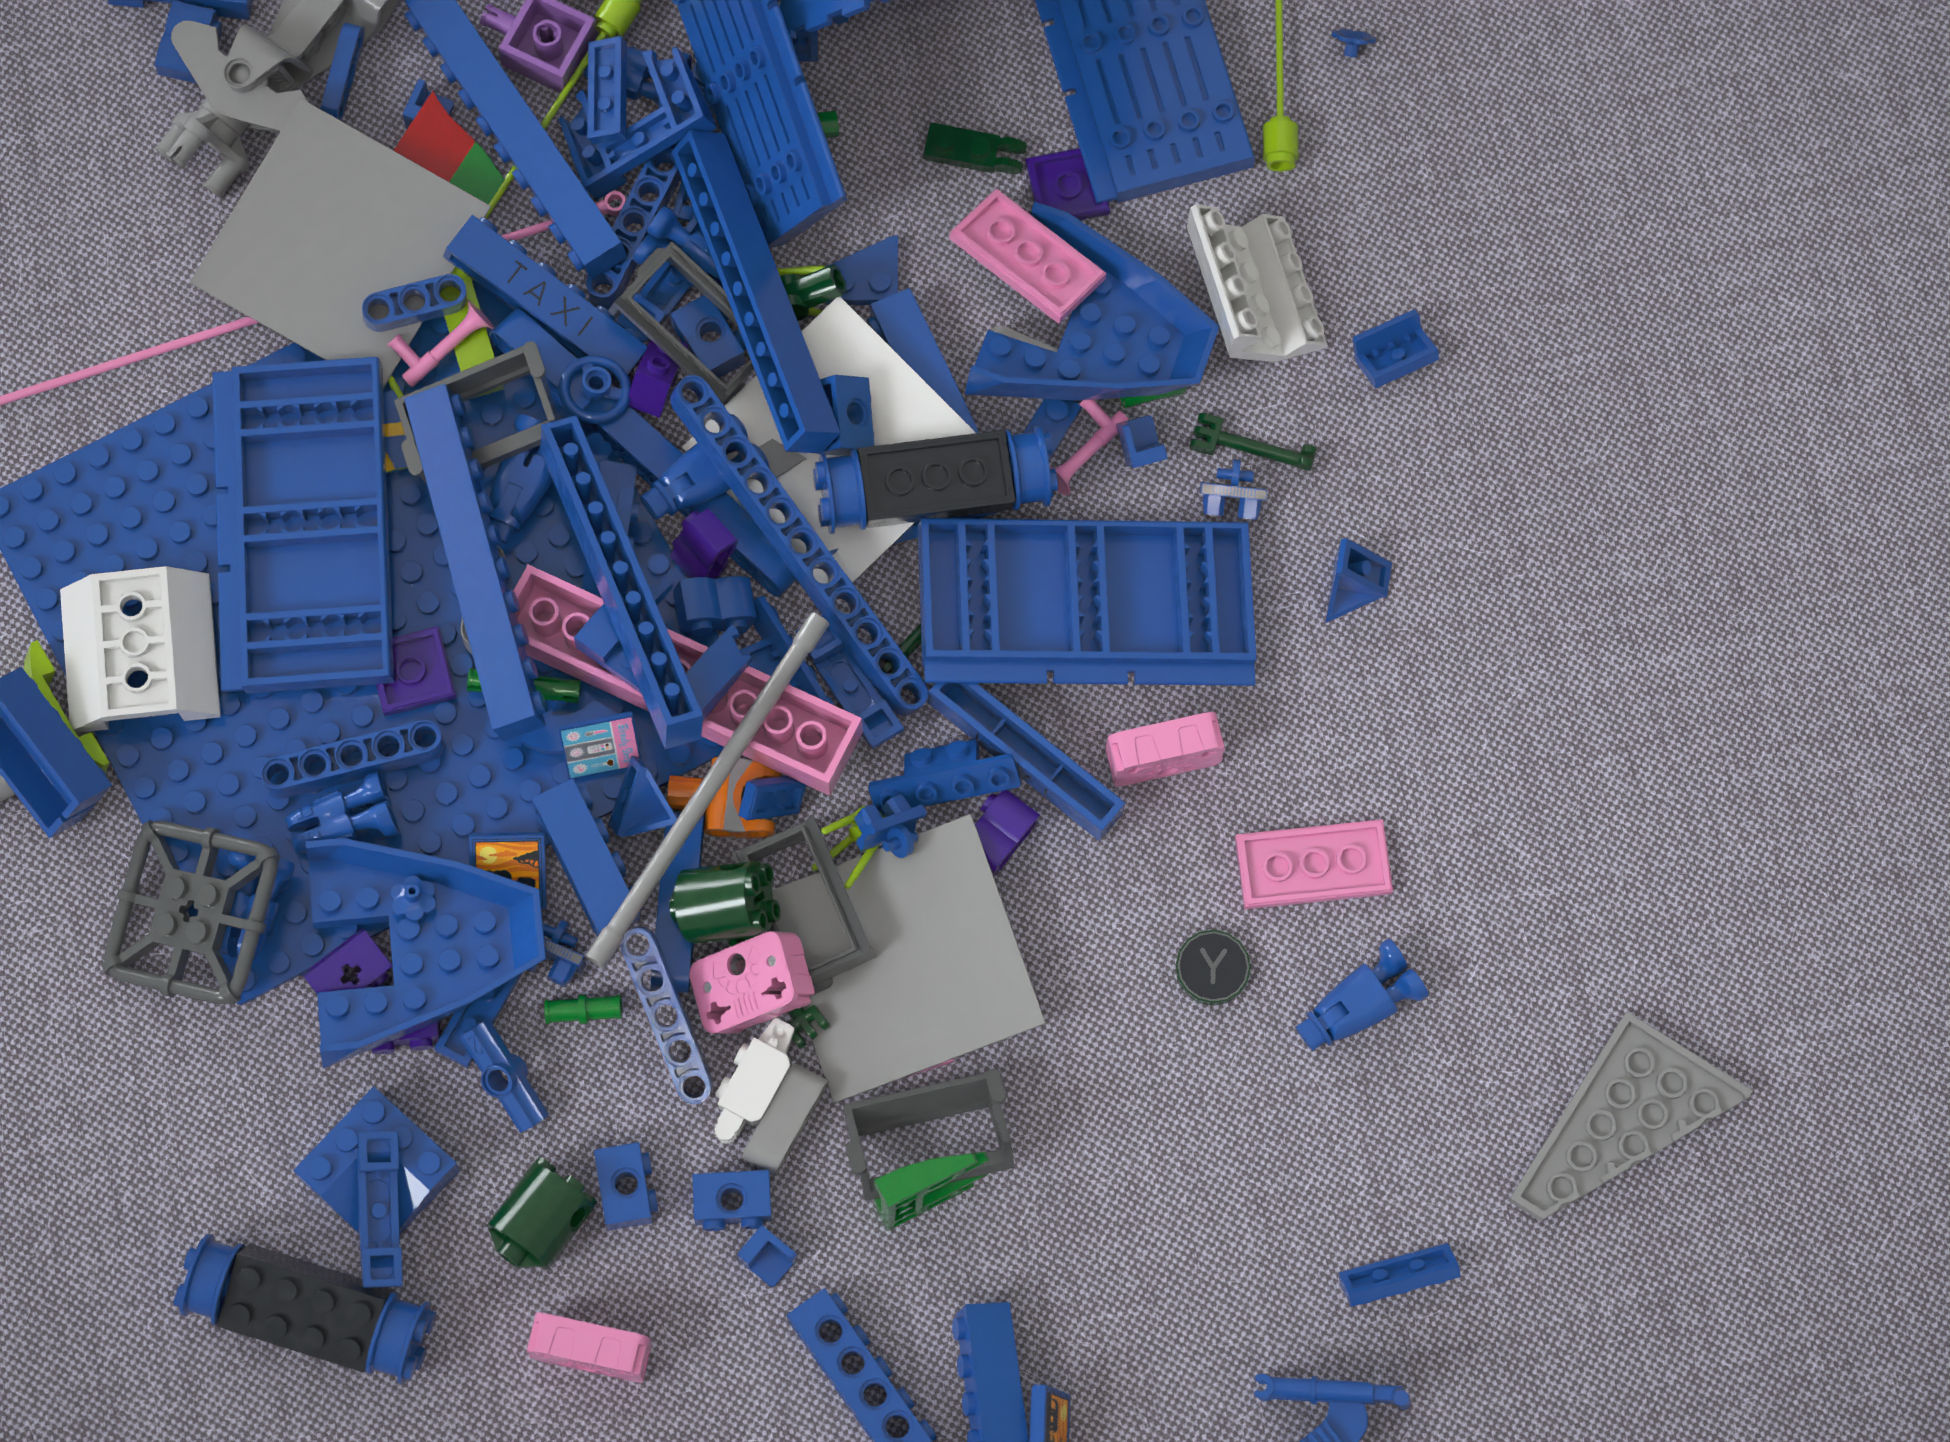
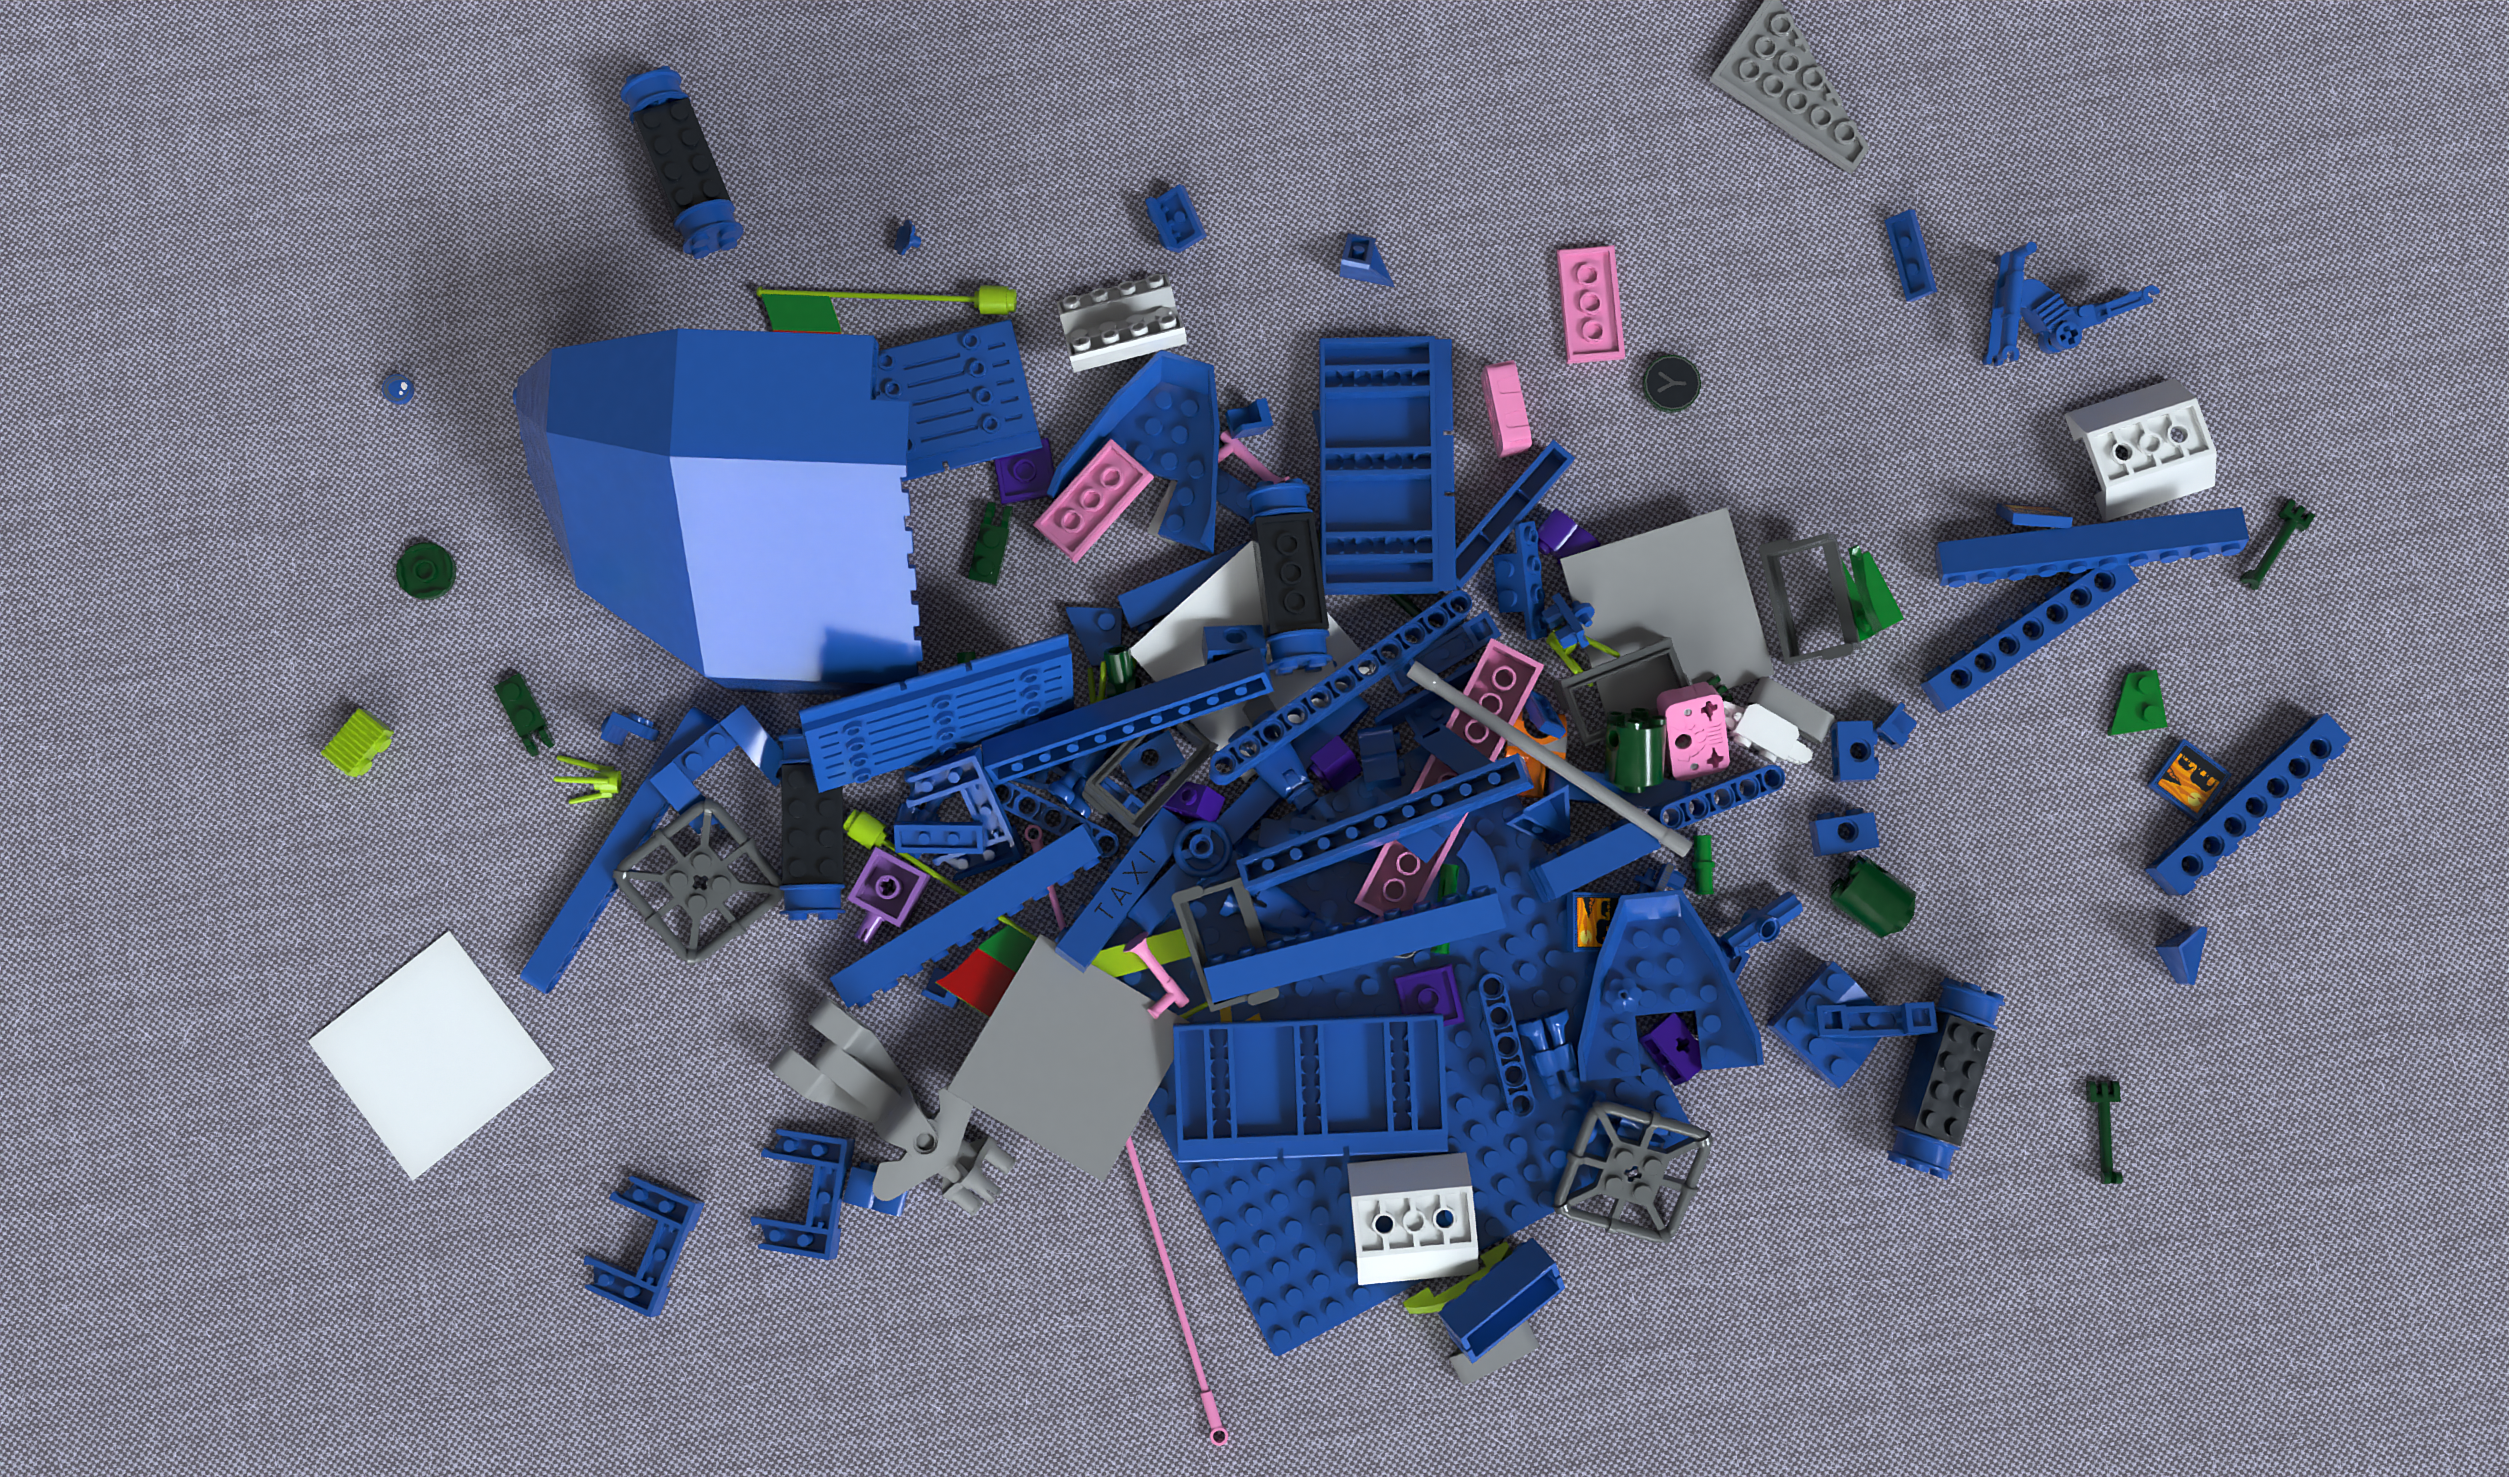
camera: 80 degrees left, 10 degrees up
blue beam [320,22,364,121] -> none
blue beam [362,274,467,332] -> none
bright pink axle [526,1312,652,1383] -> none
piece [558,711,642,779] -> none
dark green hinge [1189,413,1317,471] -> none
blue hips [1199,459,1267,520] -> none
blue piece [1295,938,1429,1051] -> none

